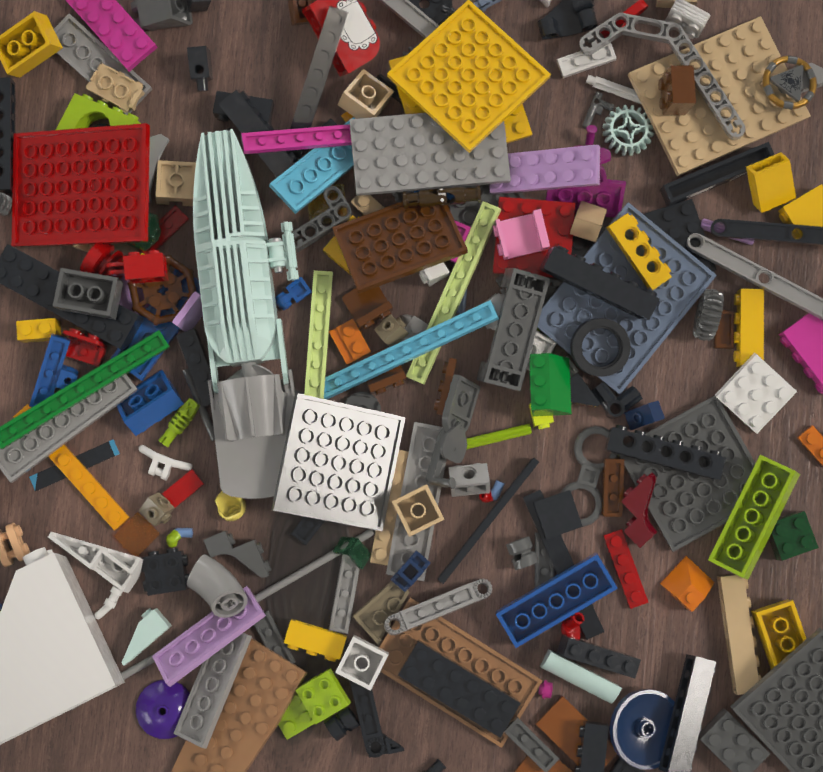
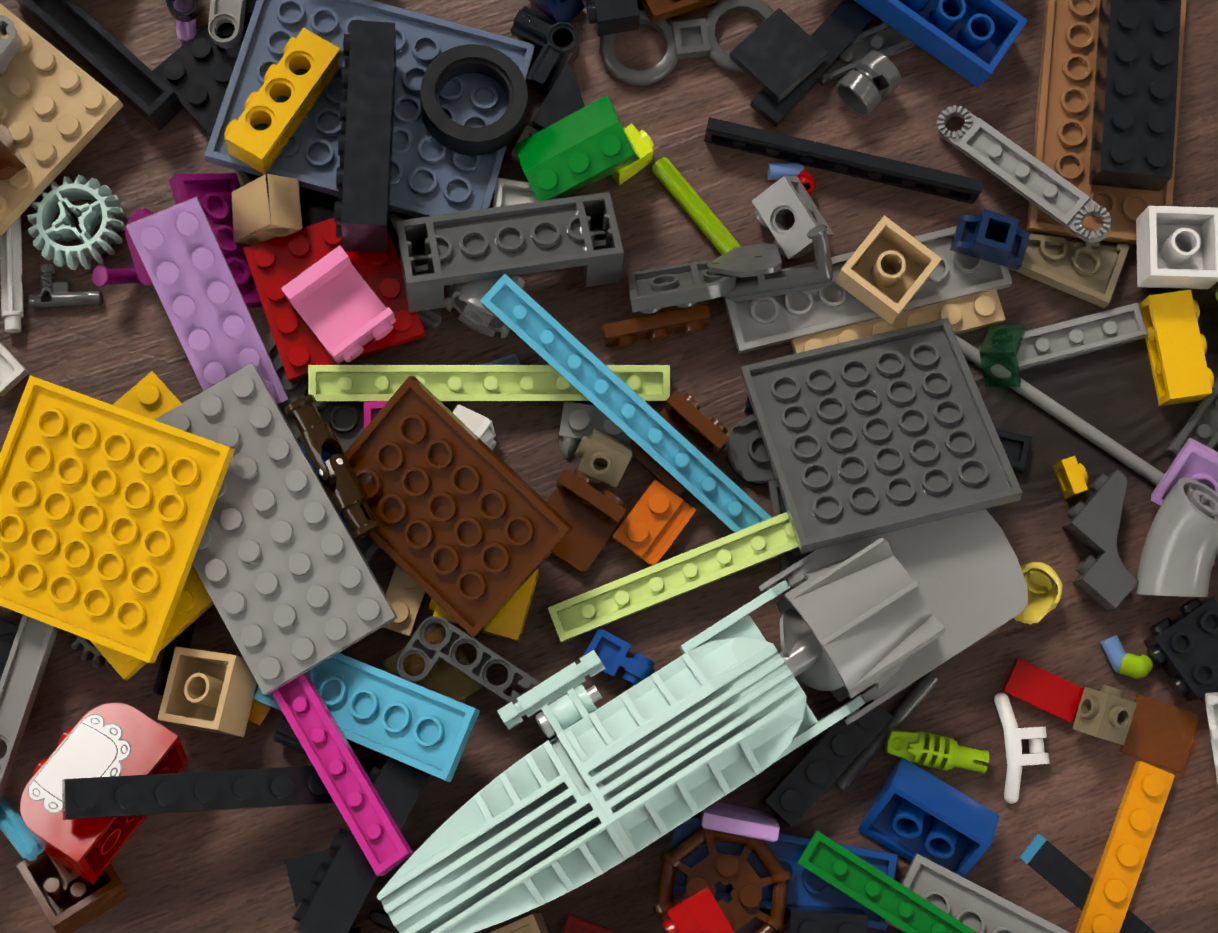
camera: 120 degrees left, 5 degrees down
none -> yellow plate [1053,456,1088,499]

